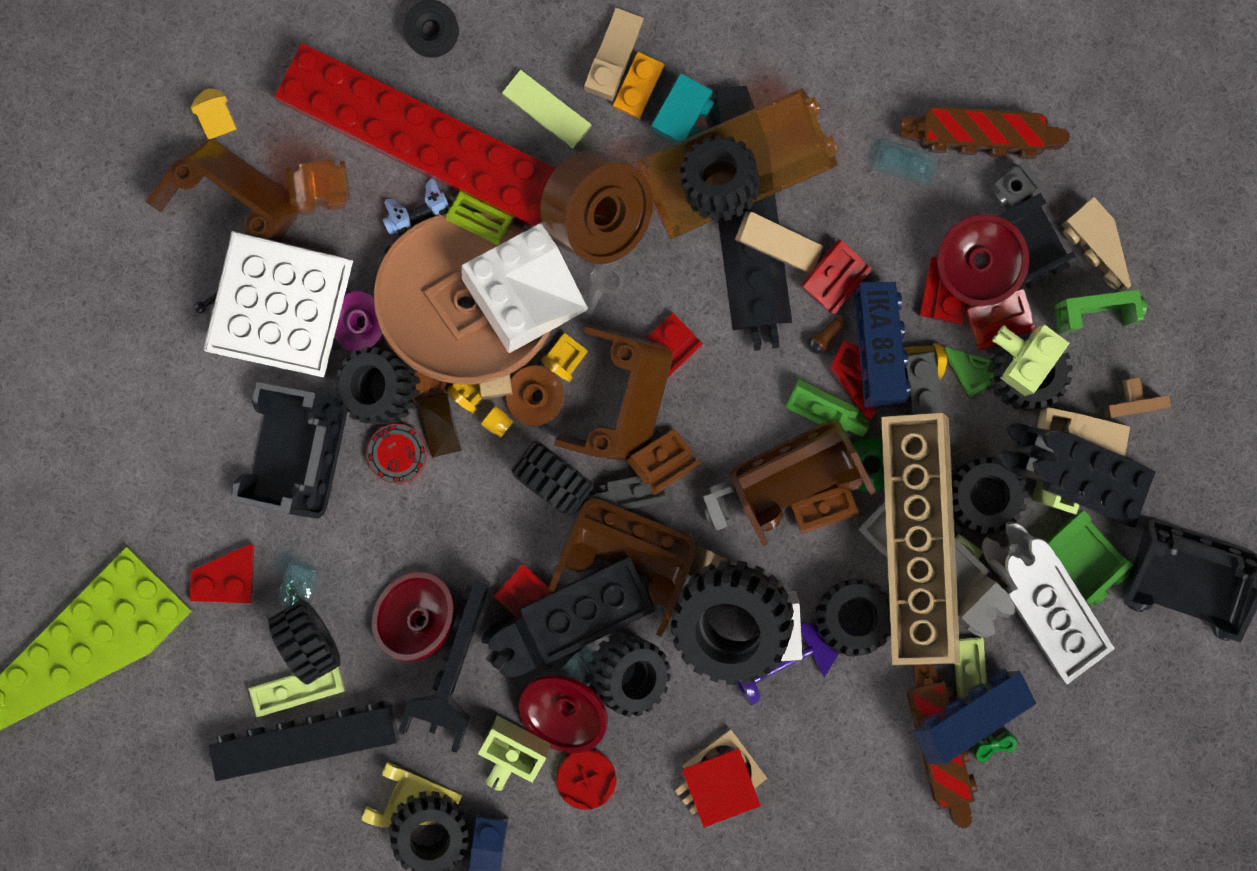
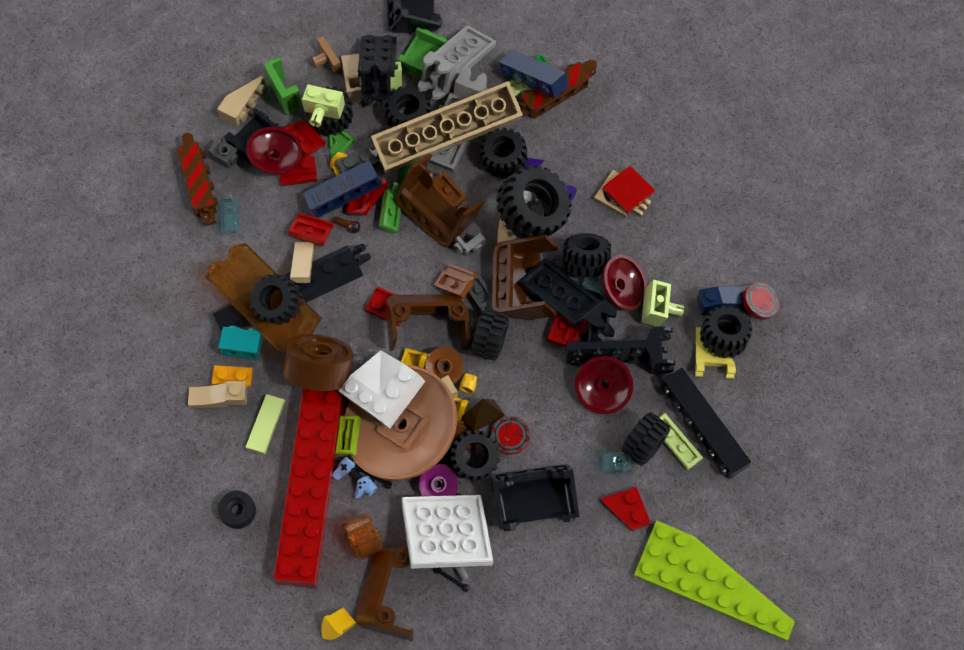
camera: 110 degrees left, 20 degrees down
red tile [556,749,617,810] -> none

